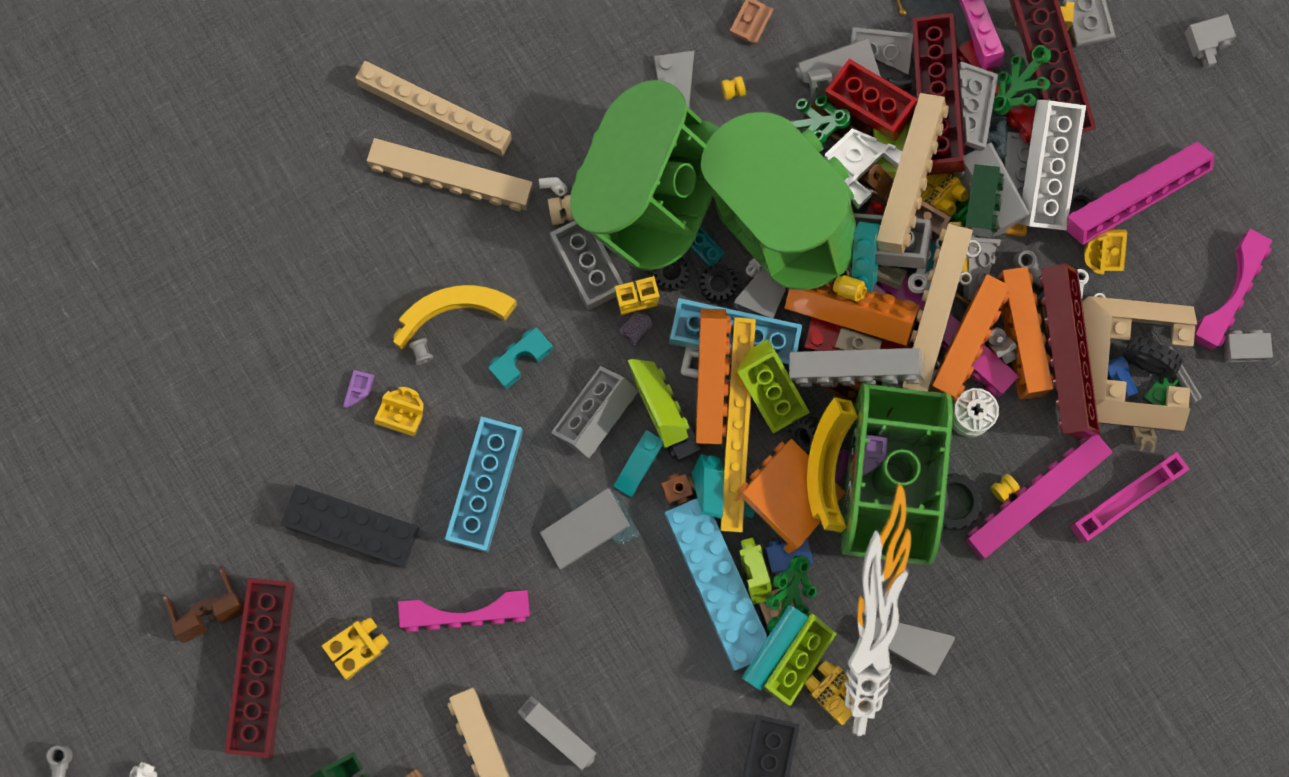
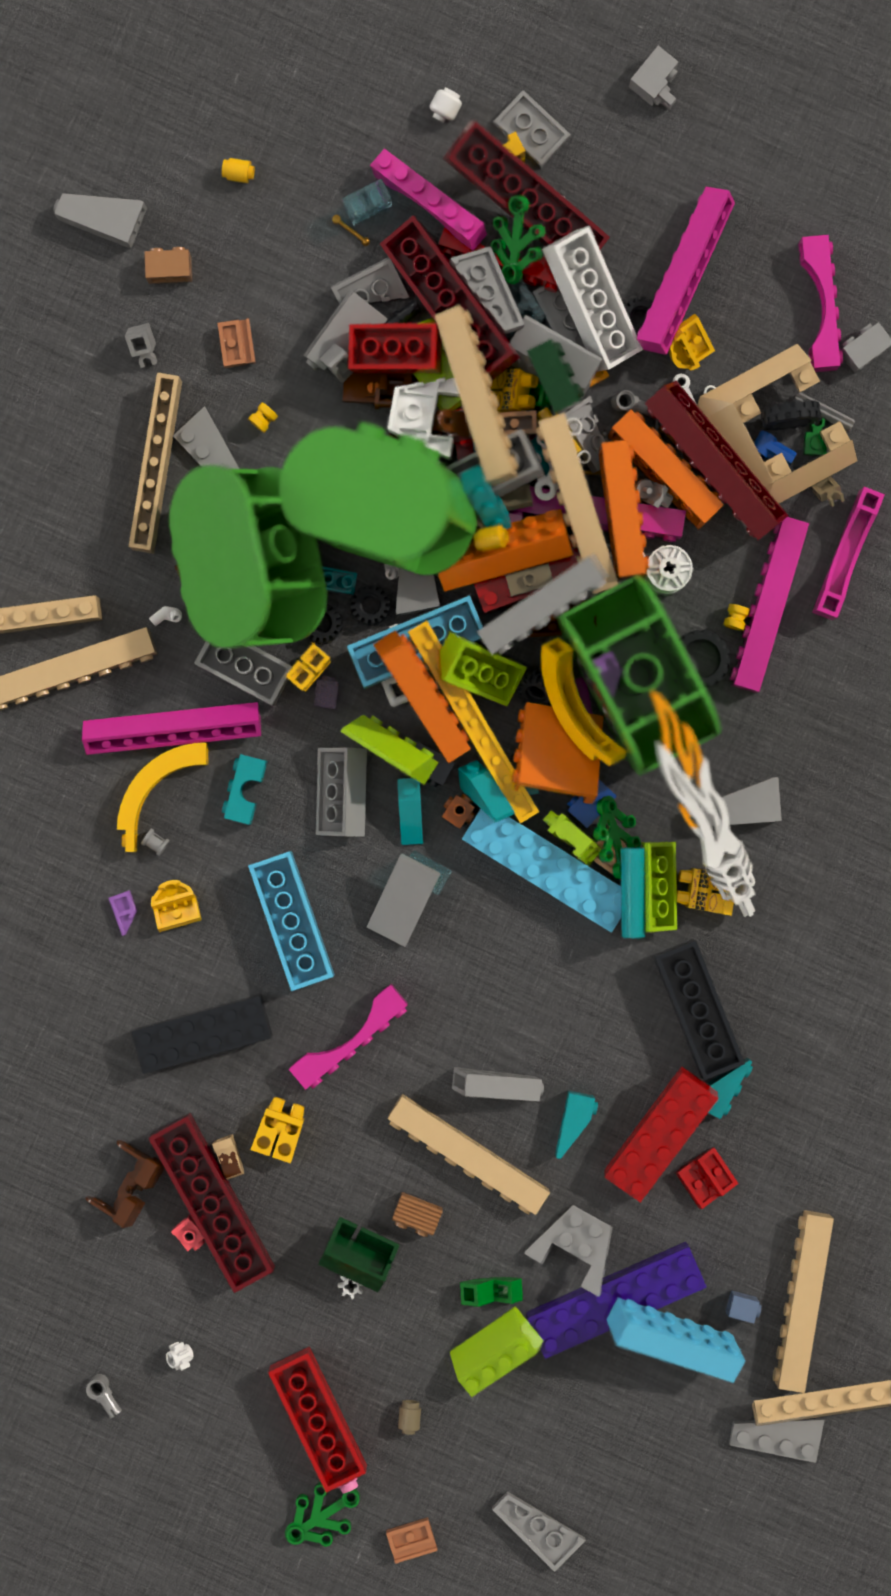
camera: 30 degrees left, 10 degrees up
tan wheel [547,195,575,226] -> none
green plant [791,96,851,144] -> none
none -> dark pink brick [82,702,261,755]
none -> tan brick [129,373,182,554]
none -> coral brick [171,1214,205,1251]
none -> leg [212,1134,244,1180]

